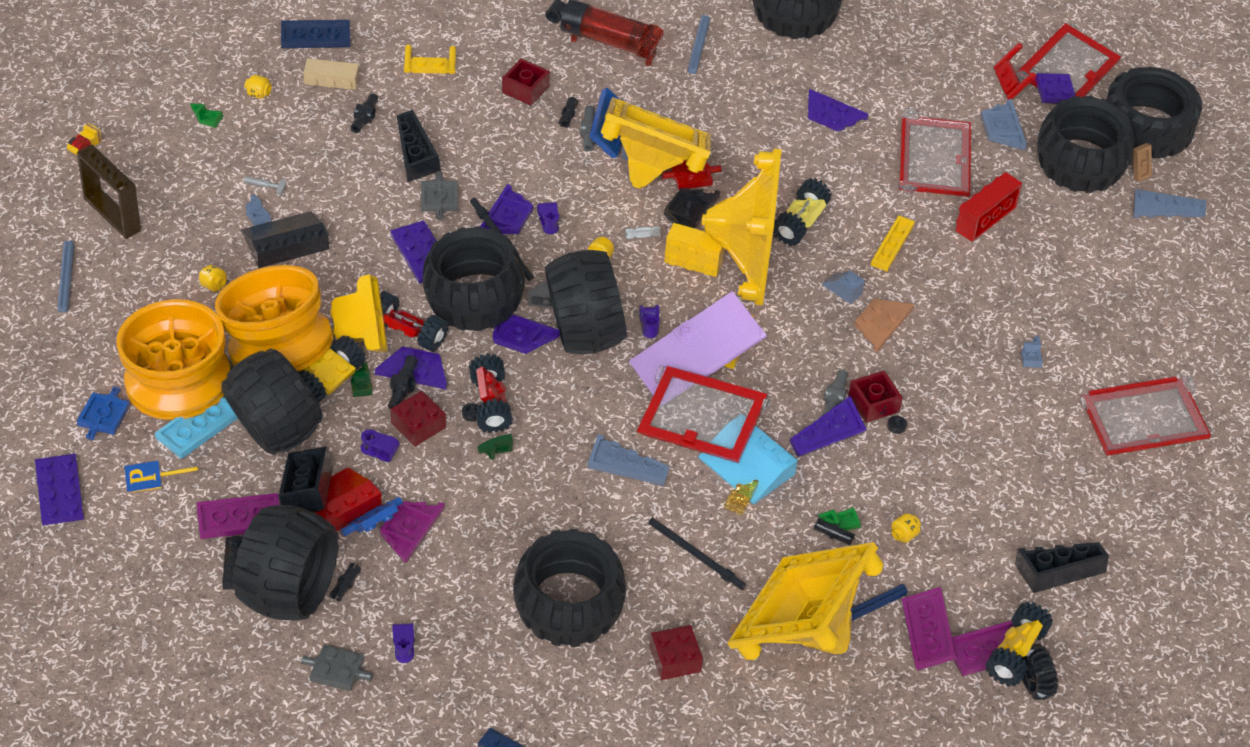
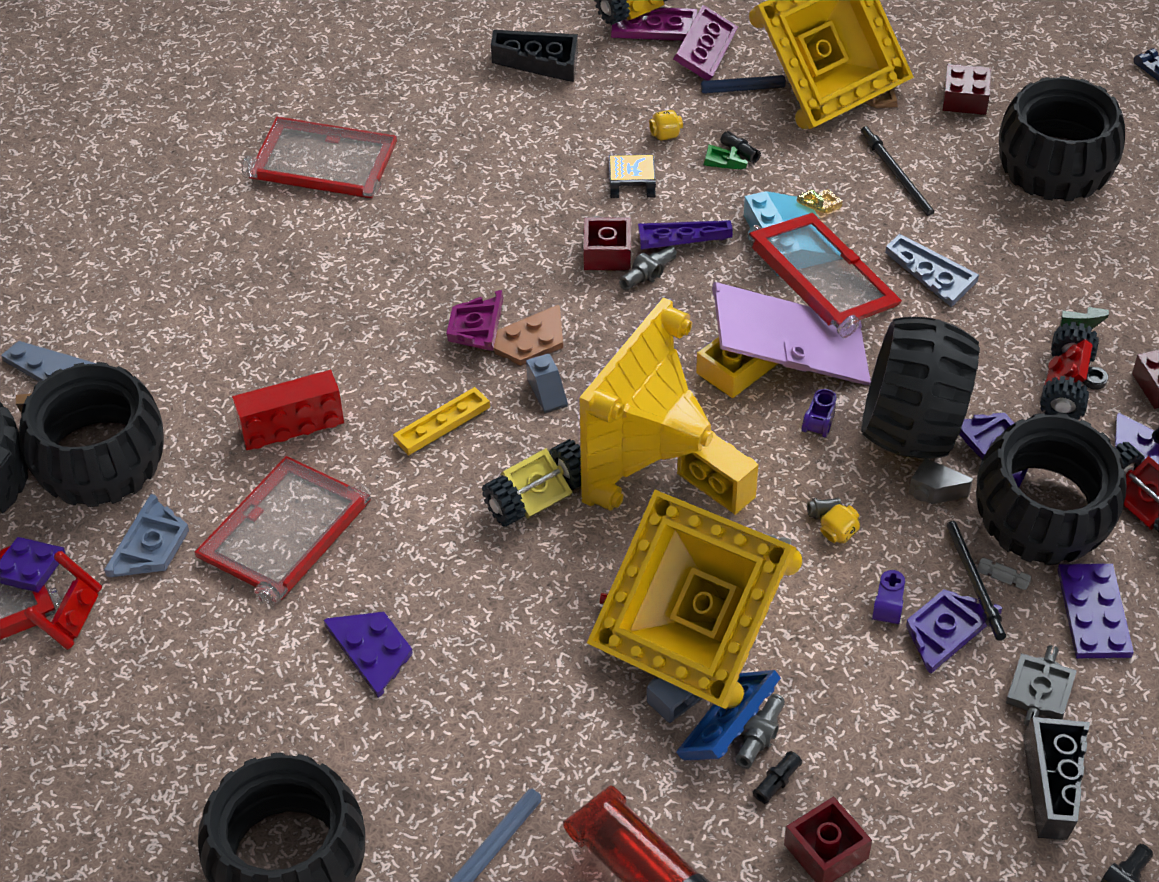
camera: 150 degrees left, 0 degrees up
sand blue slope [1021,336,1043,368] -> none
none -> magenta wing [446,290,504,350]
none -> flag [609,155,656,198]
none -> dark grey pin [807,497,842,519]

